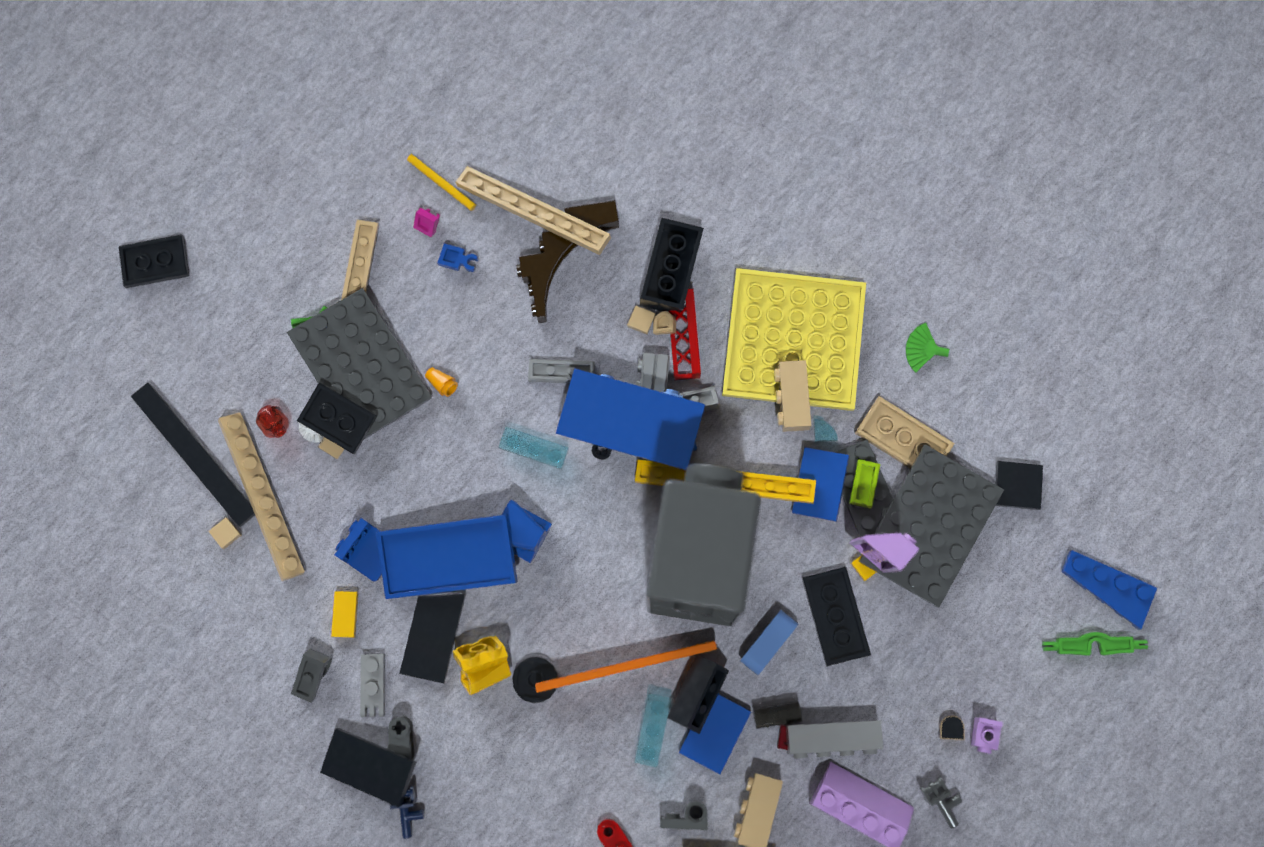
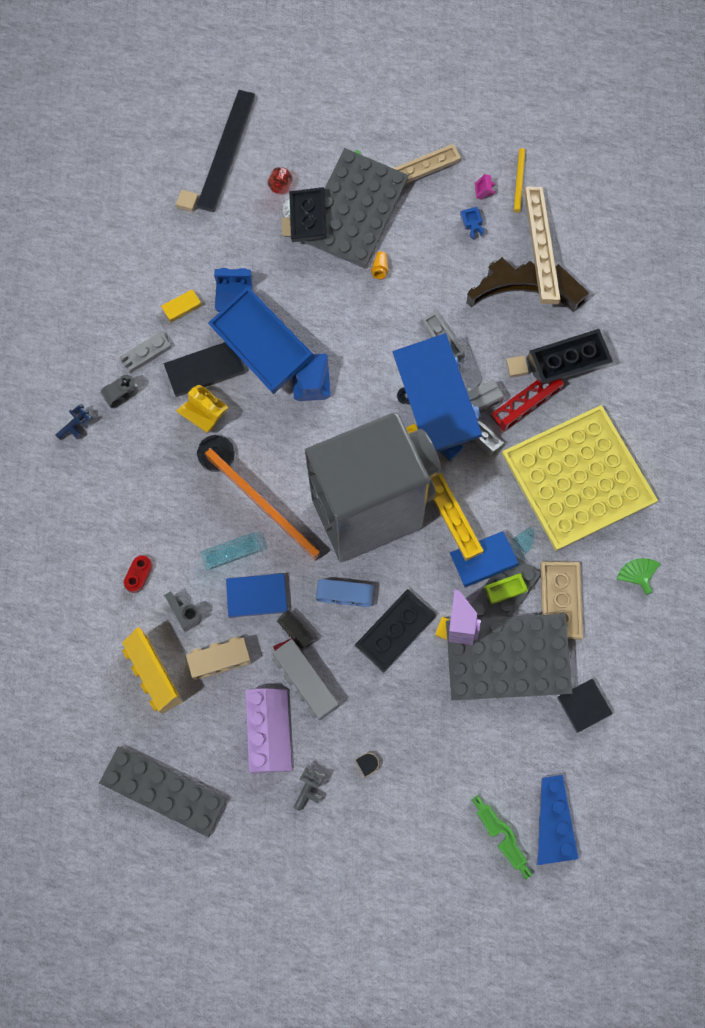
camera: 55 degrees right, 5 degrees down
black tile [118,234,189,288] -> none
tan plate [218,412,305,581] -> none
dark grey plate [291,649,332,703] -> none
black tile [320,728,417,807] -> none
clear light blue plate [499,427,569,470] -> none
tan tile [653,311,676,335] -> none
black brick [667,655,729,734] -> none
tan brick [774,360,811,432] -> none
lavender brick [971,718,1003,754] -> none

